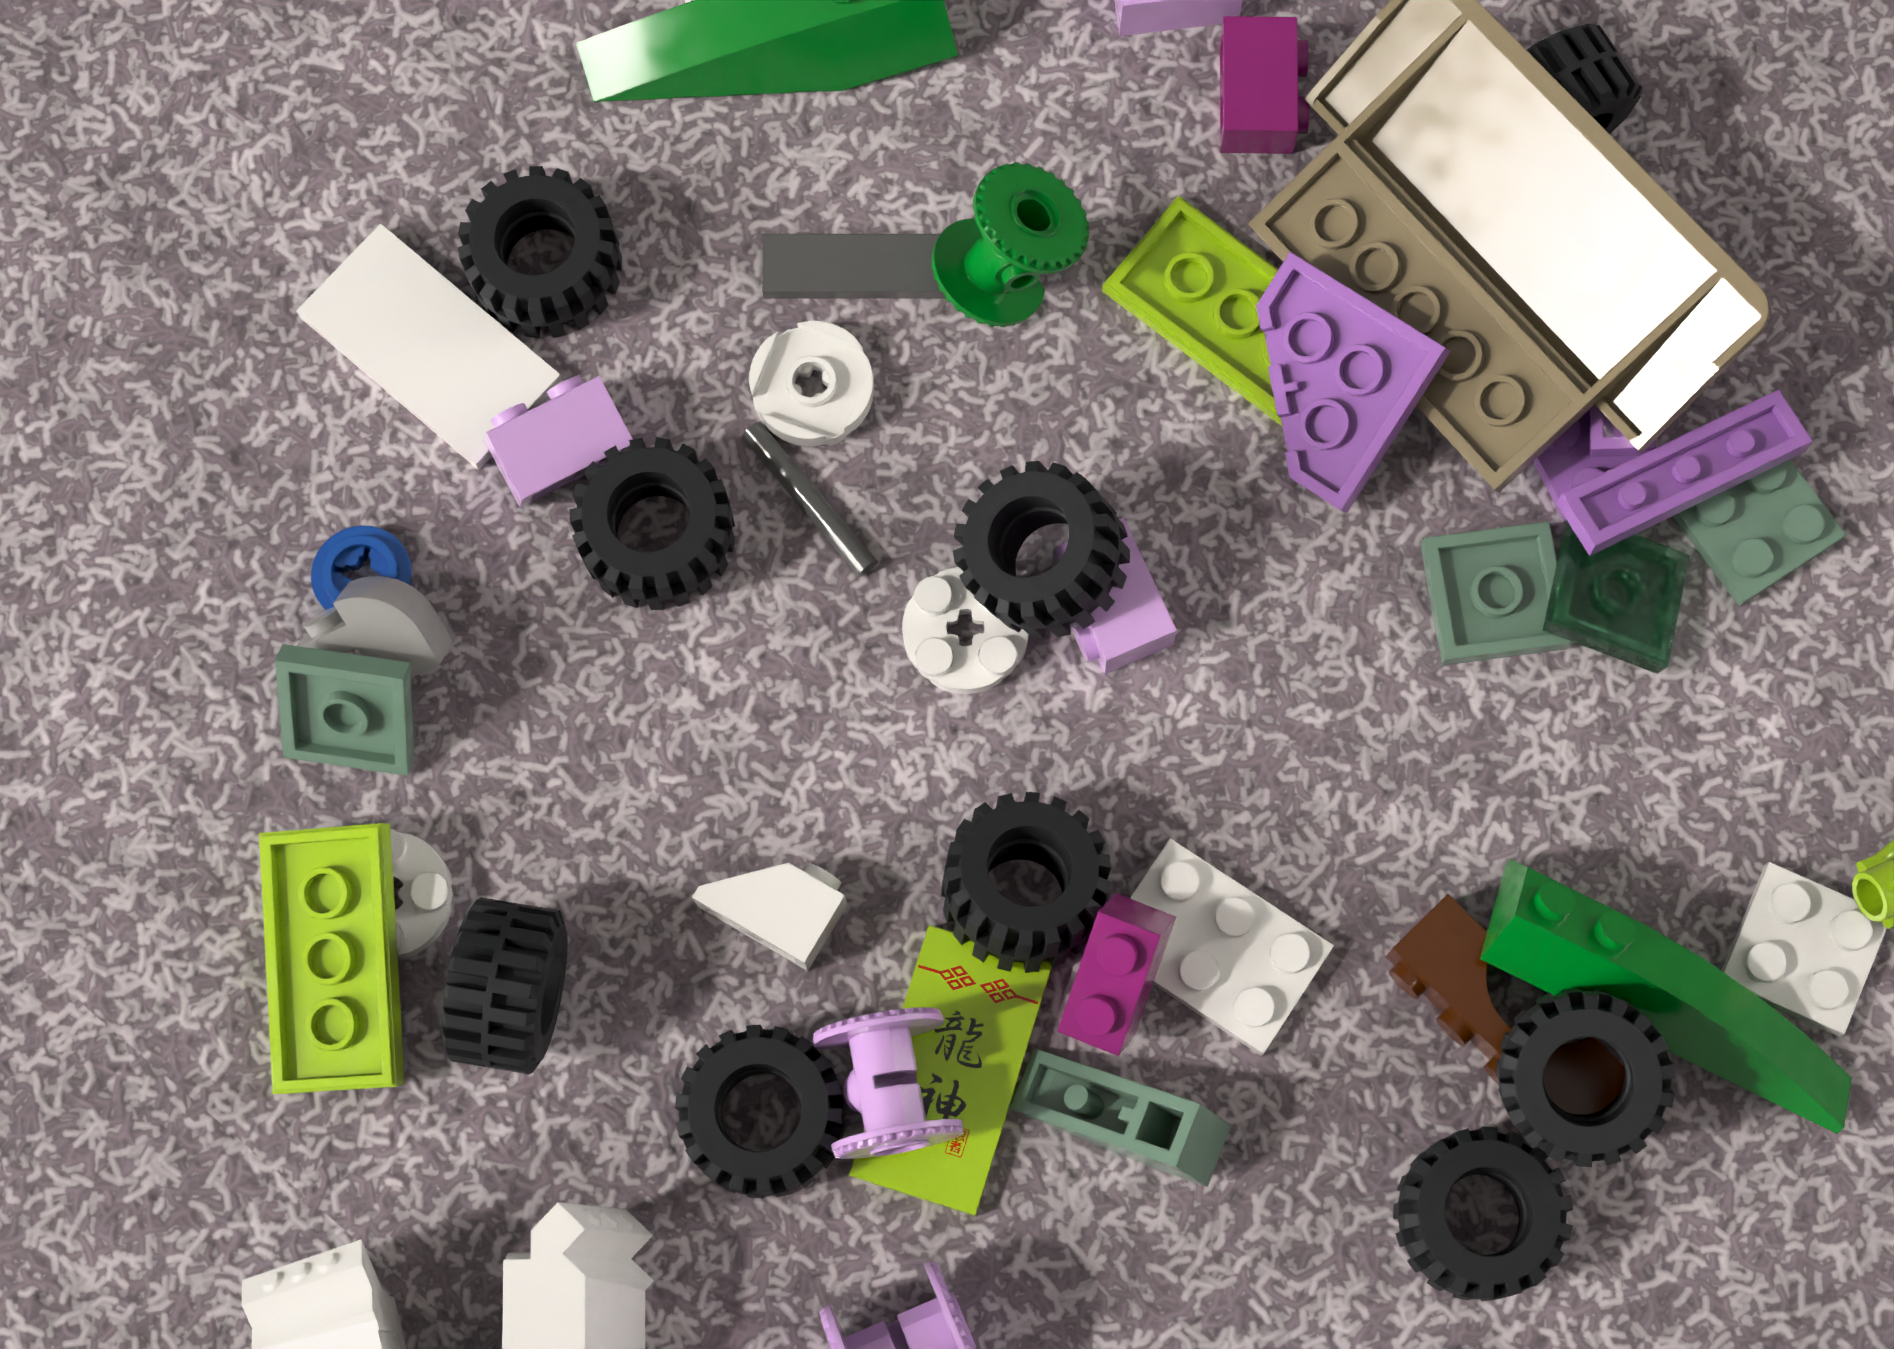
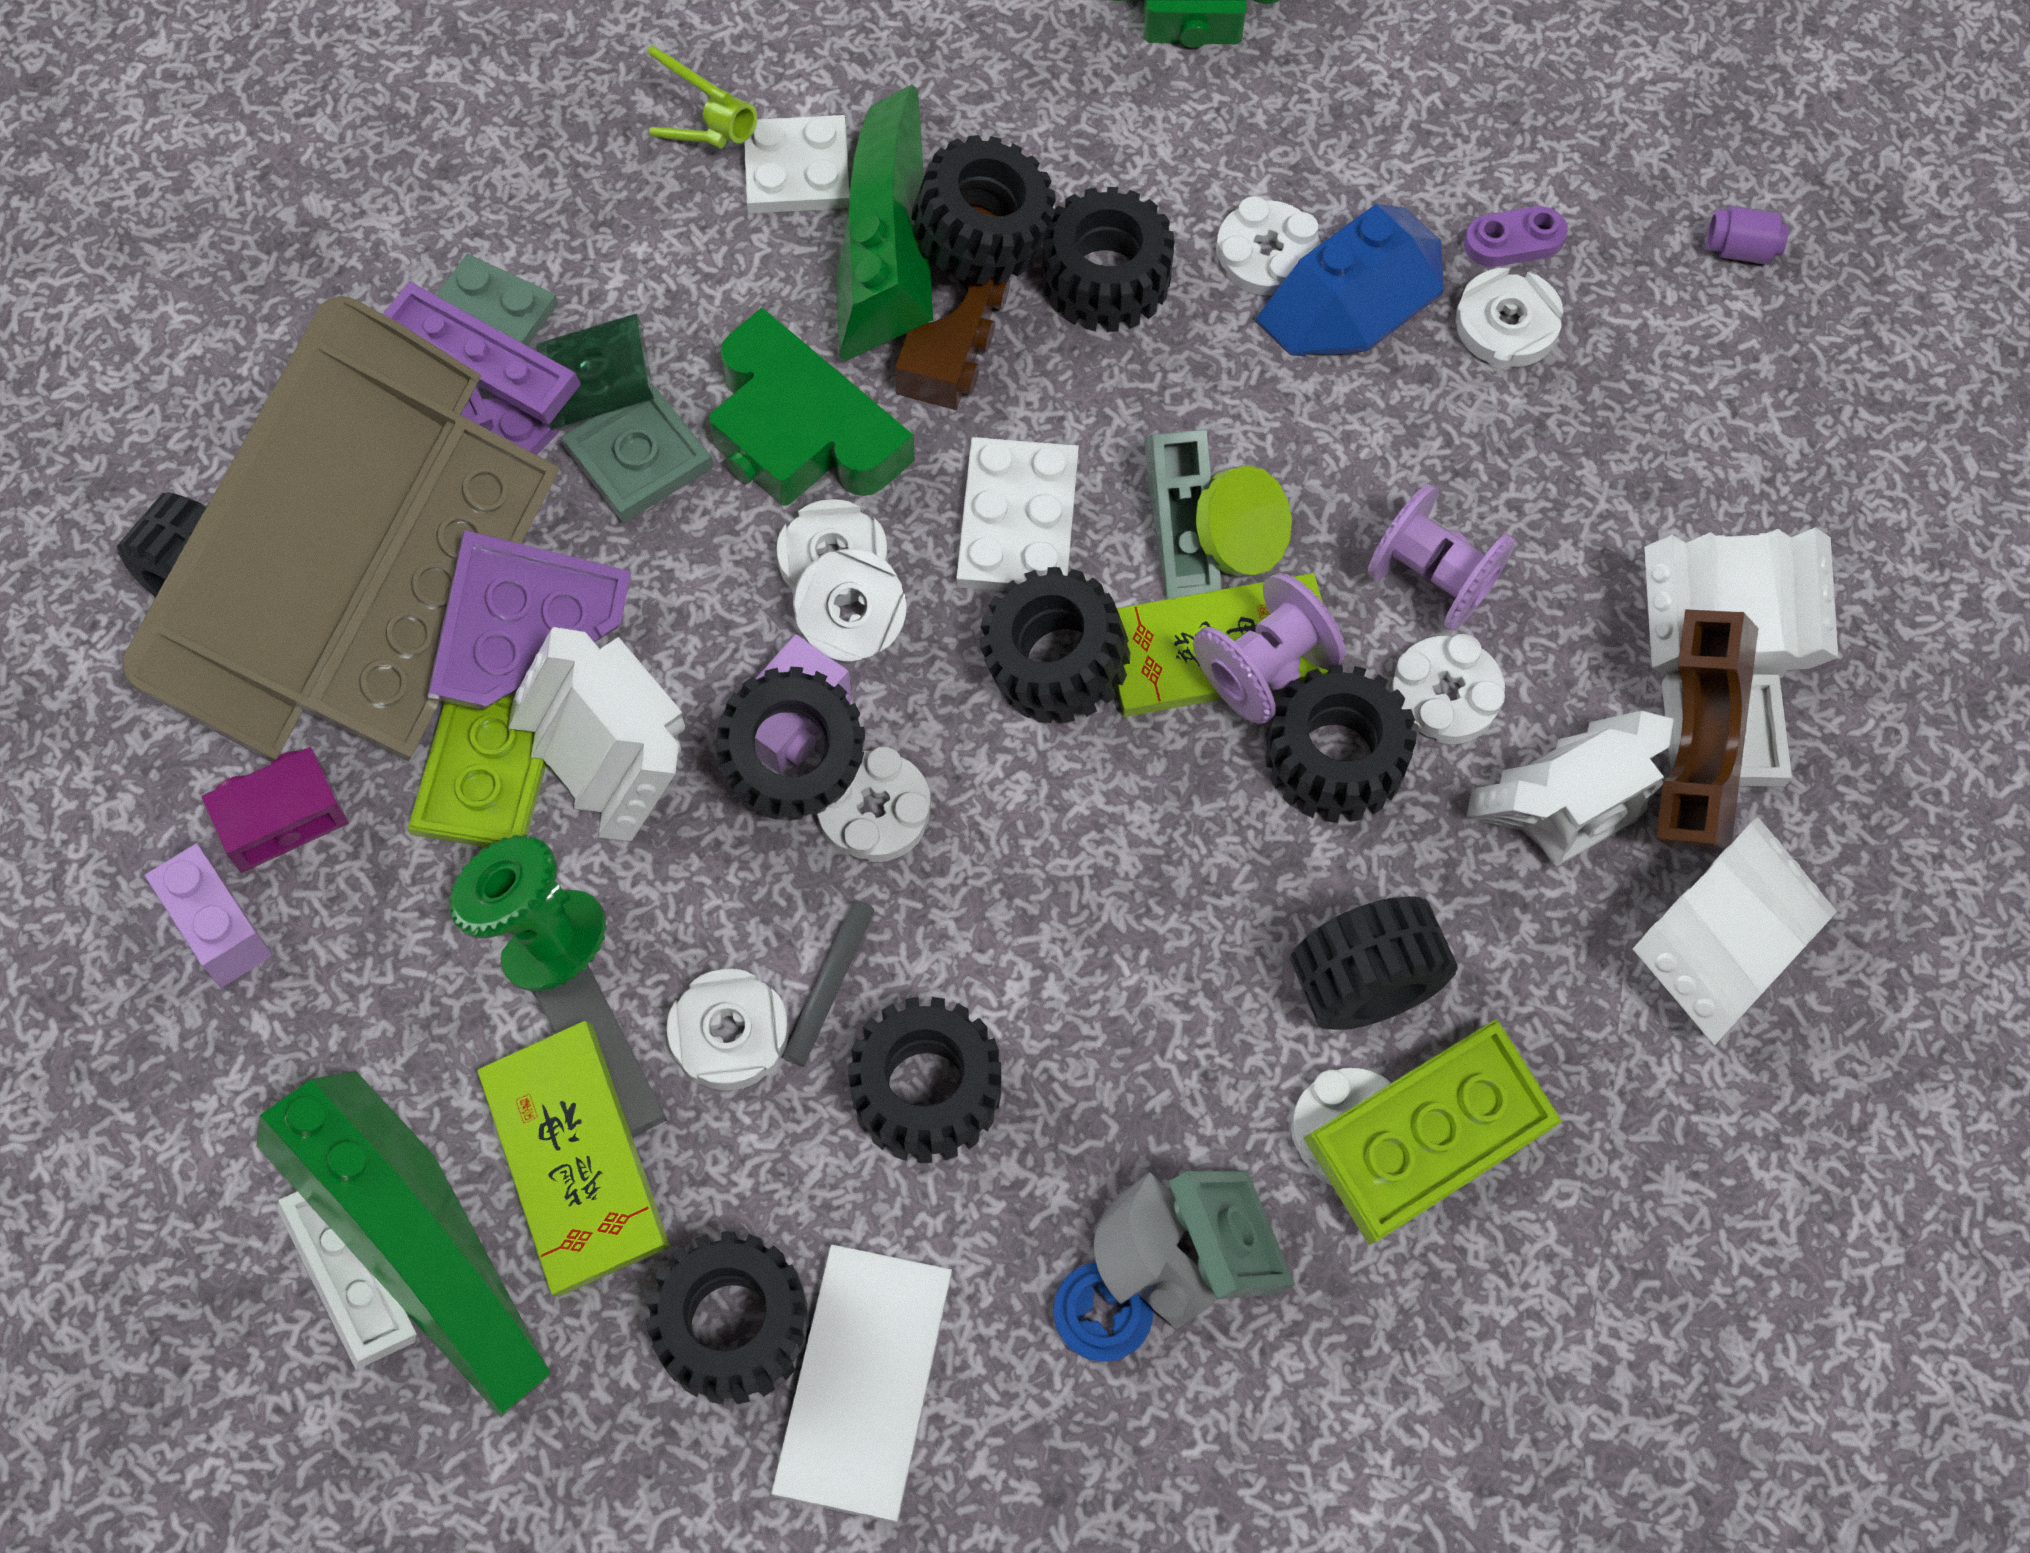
camera: 125 degrees left, 10 degrees down
lavender brick [485,375,633,508] -> none
white slope [692,863,847,971] -> none
magenta brick [1057,893,1176,1056] -> none
none -> lime tile [477,1020,671,1297]
none -> white slope [508,627,685,841]
none -> green brick [709,307,915,506]
none -> white plate [777,499,888,606]
none -> white plate [793,548,907,661]
none -> lime tile [1196,465,1292,577]
none -> white plate [1390,634,1505,744]

